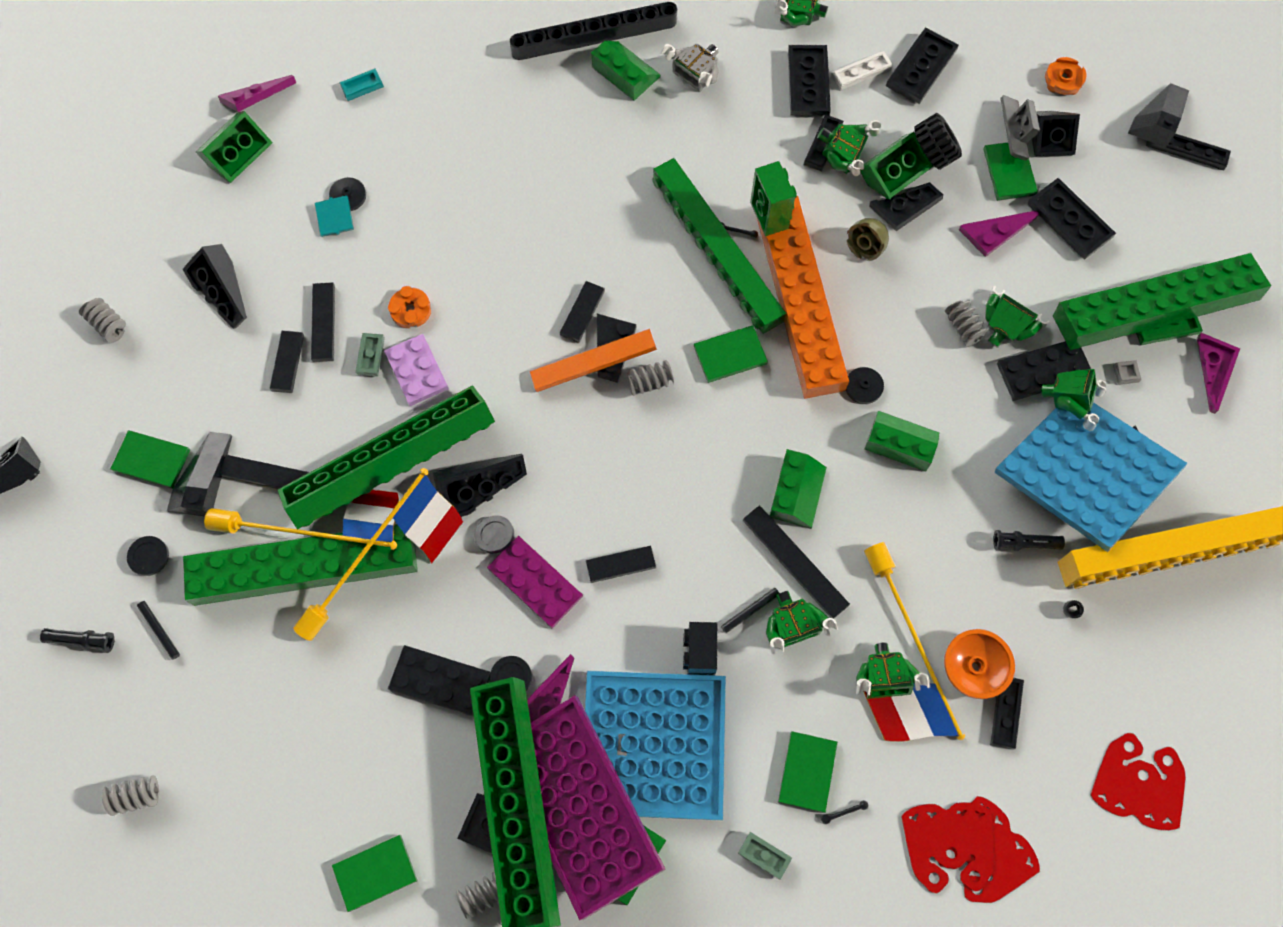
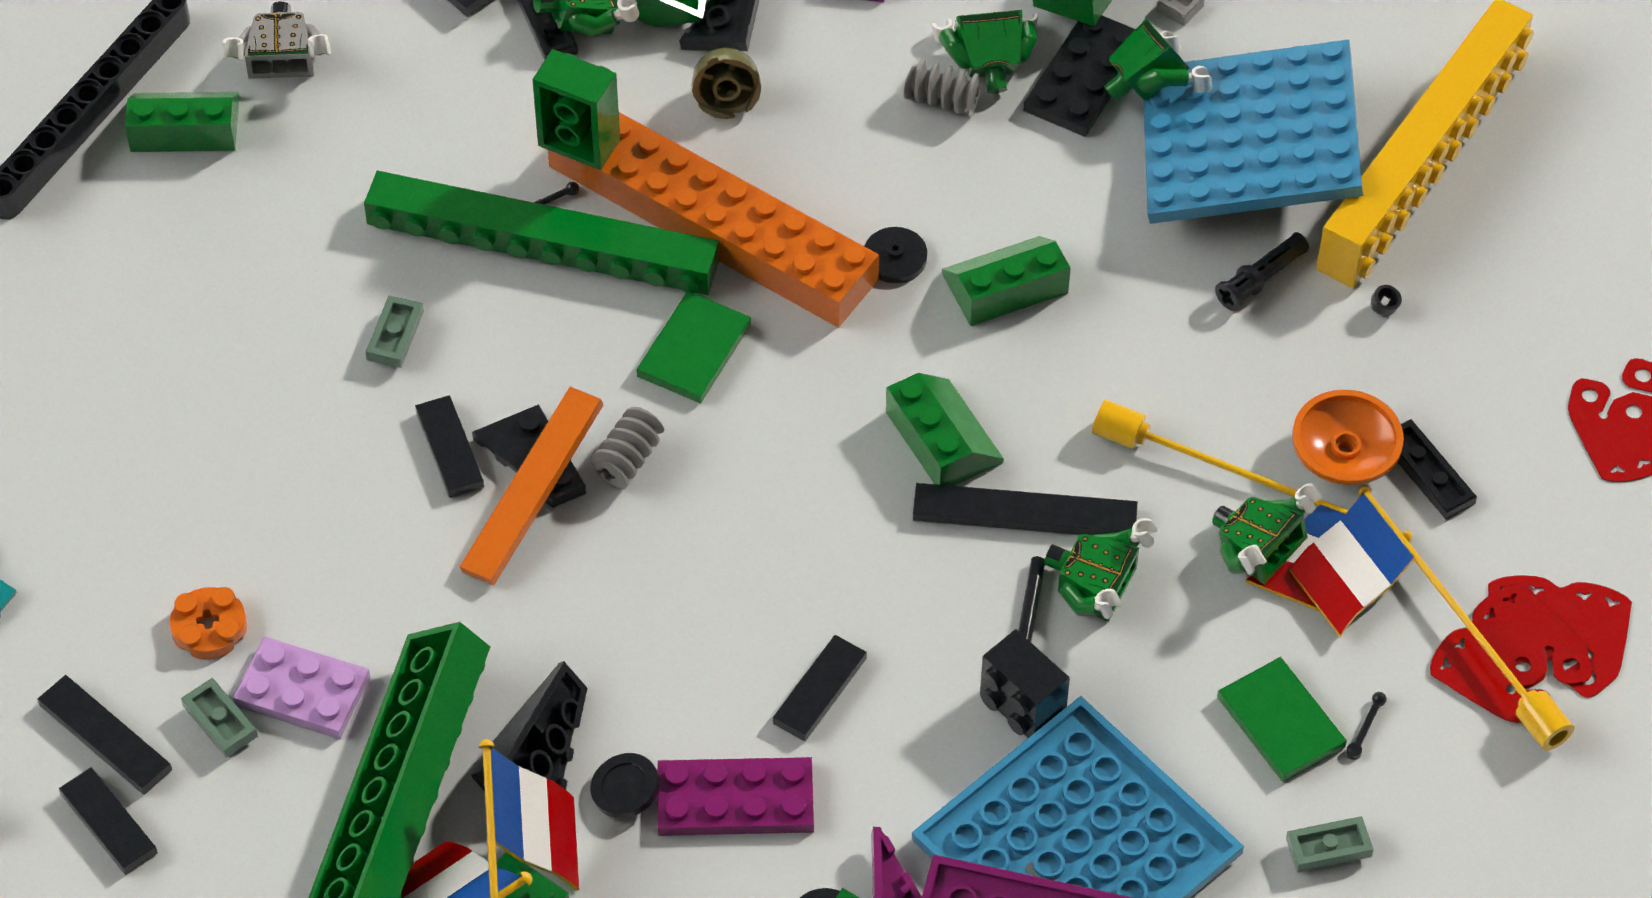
camera: 45 degrees left, 15 degrees down
none -> sand green plate [365,295,424,368]
none -> flag [1290,486,1574,751]

